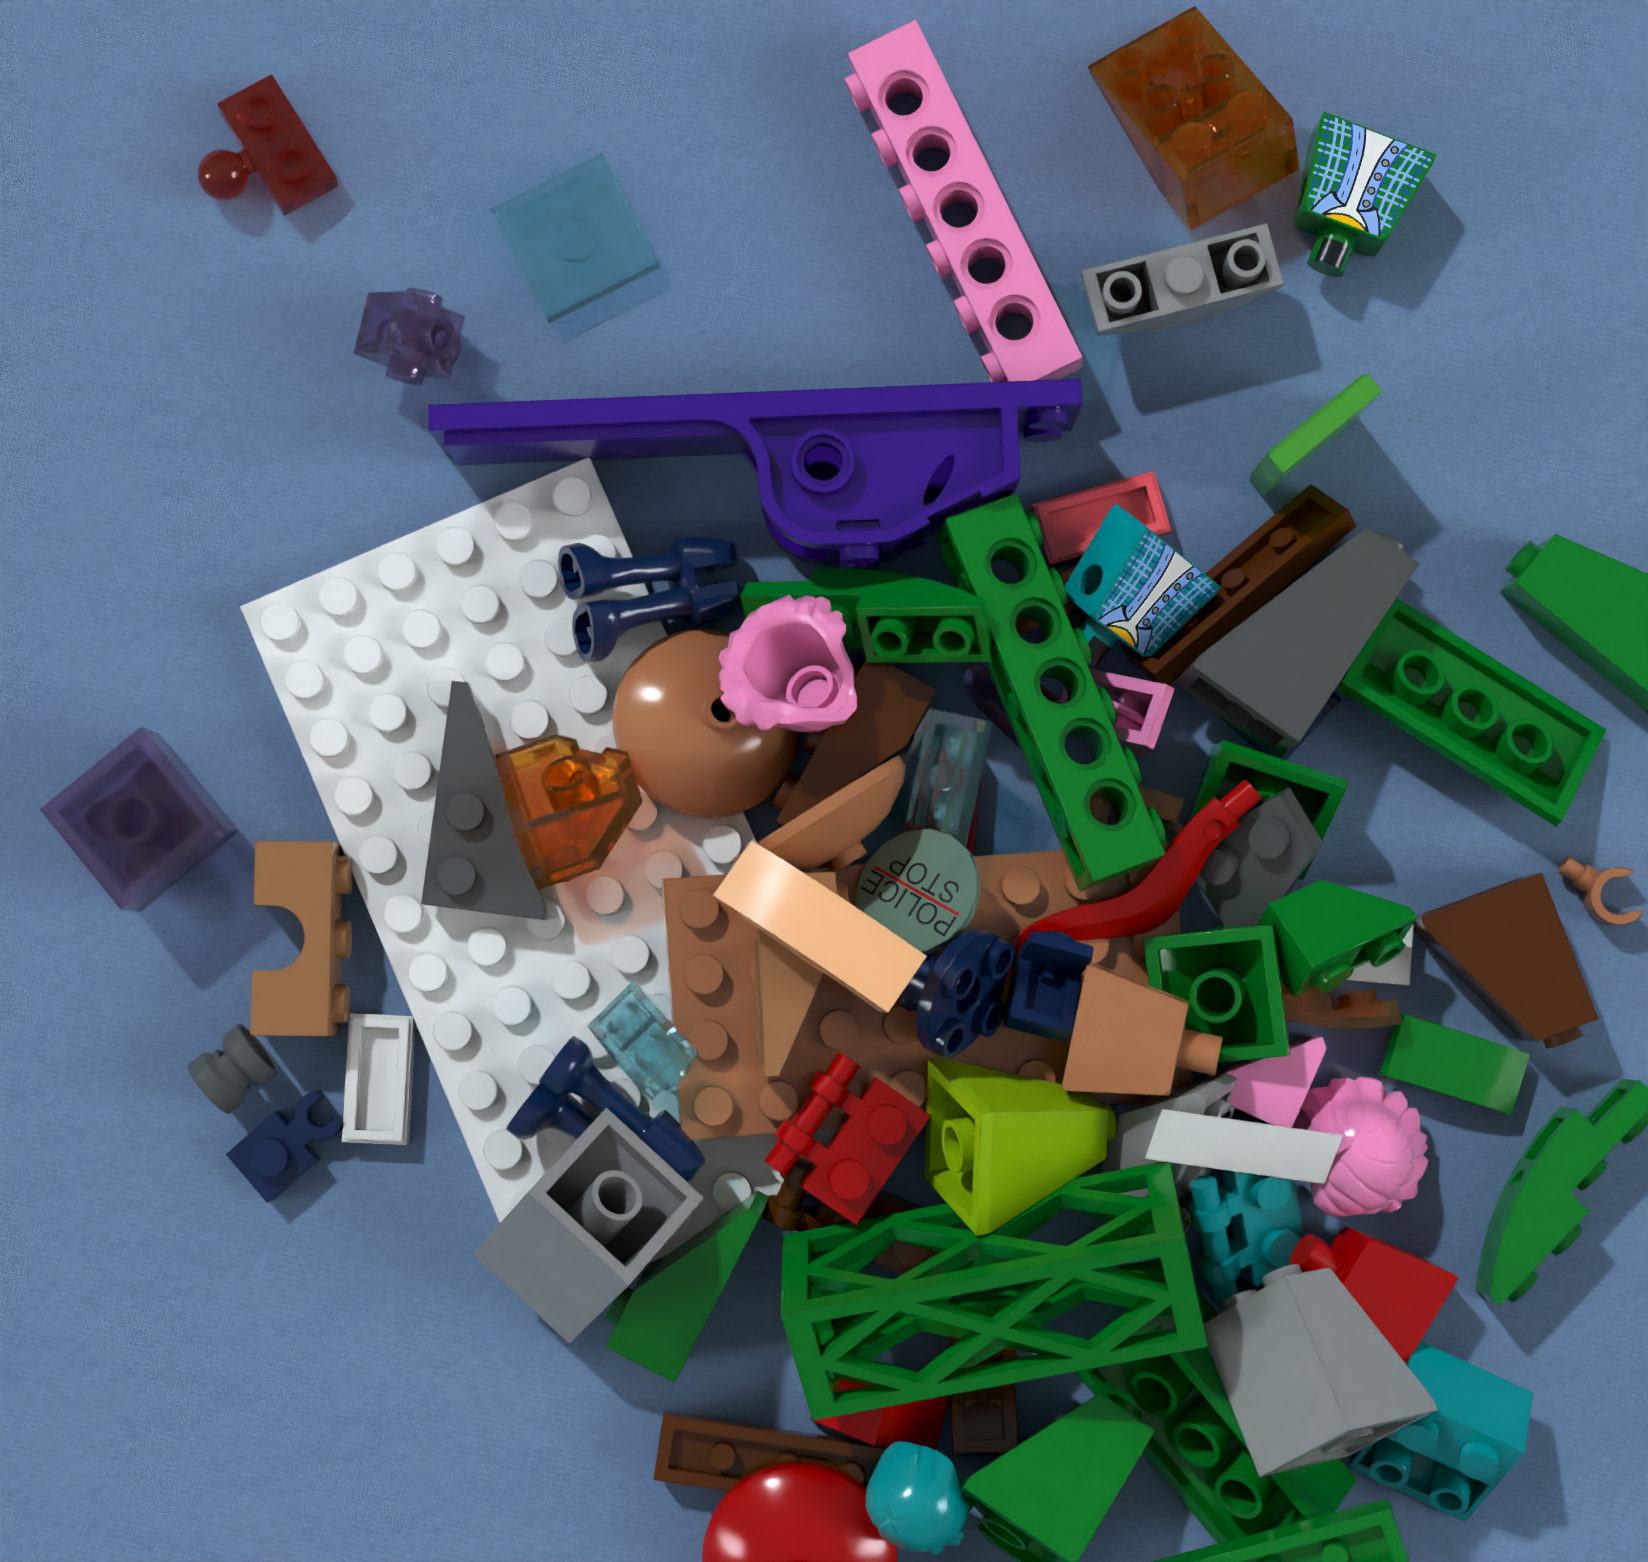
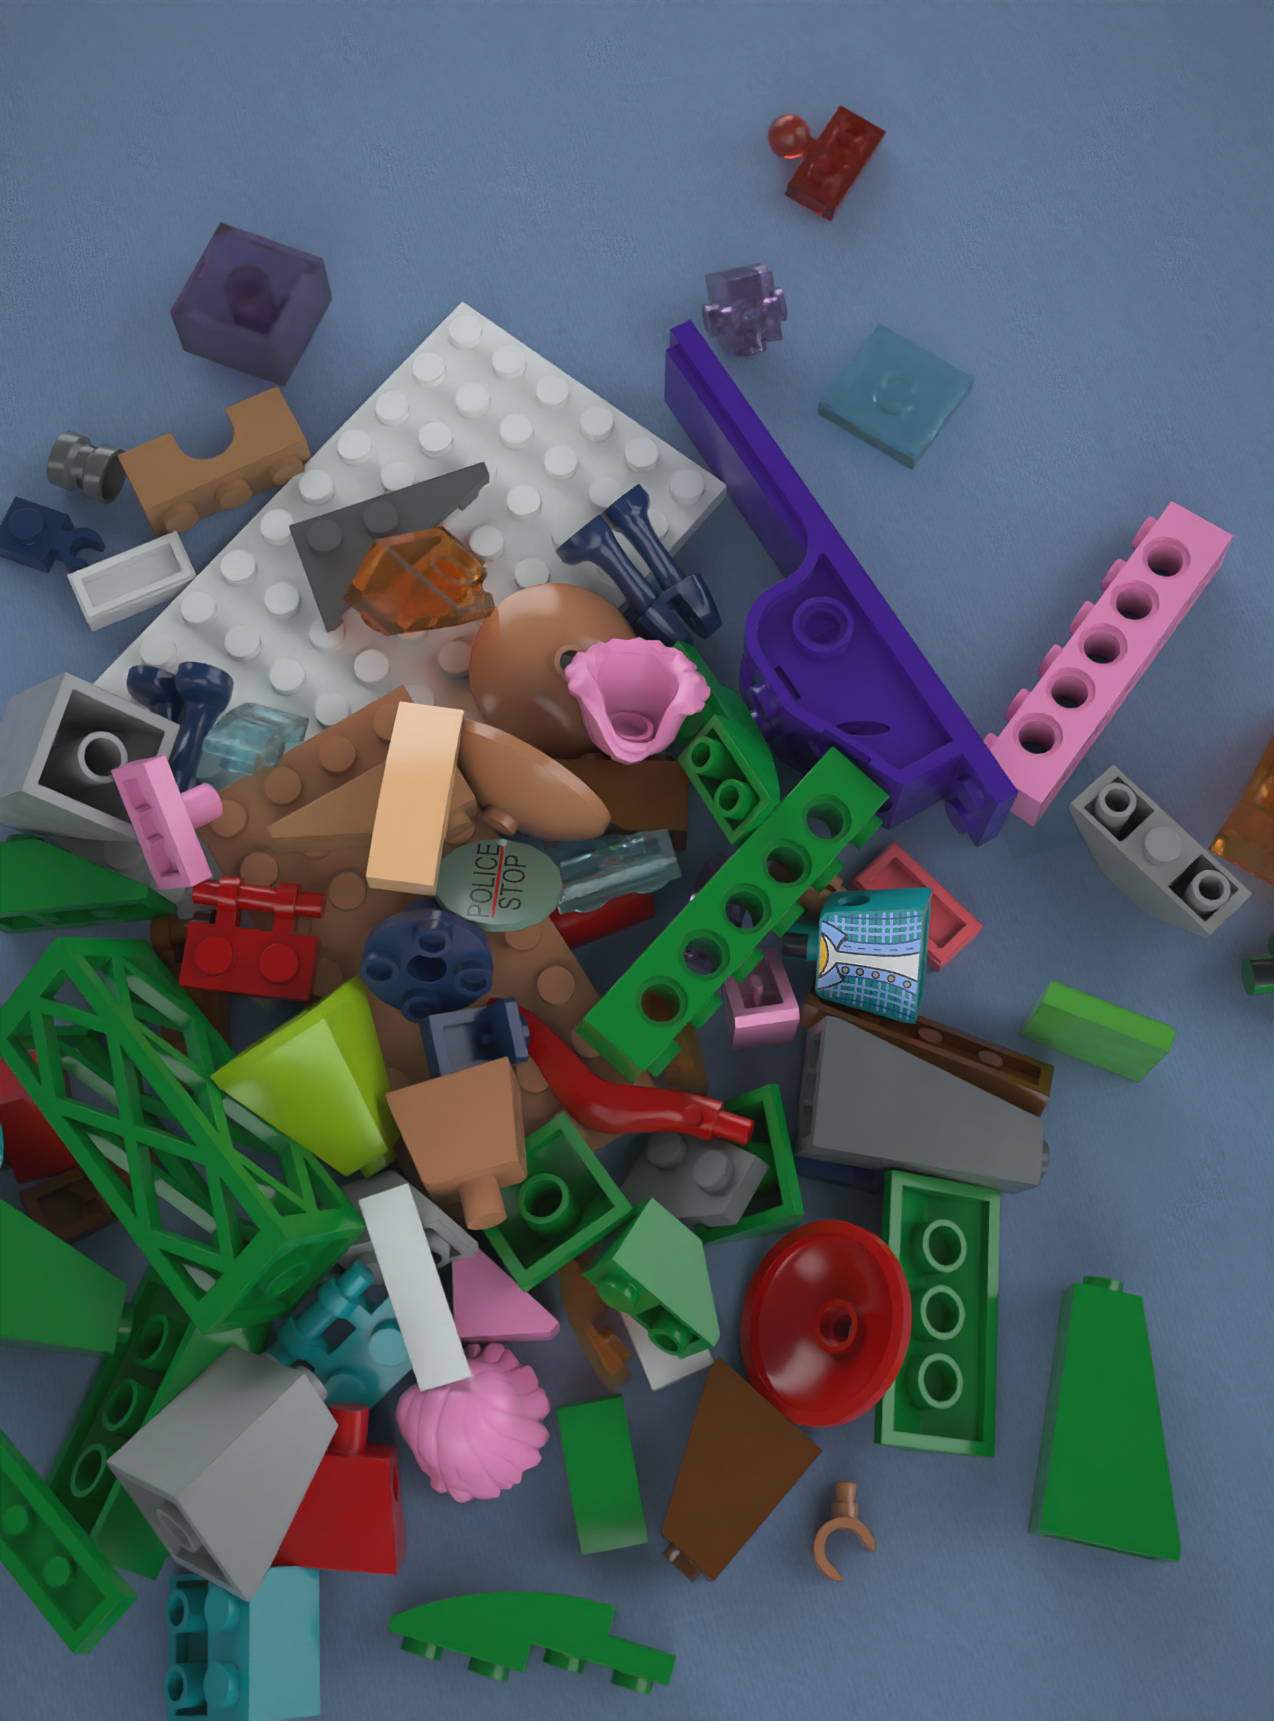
camera: 60 degrees right, 15 degrees down
none -> bright pink tile [110,755,223,890]
none -> red dish [740,1220,912,1428]

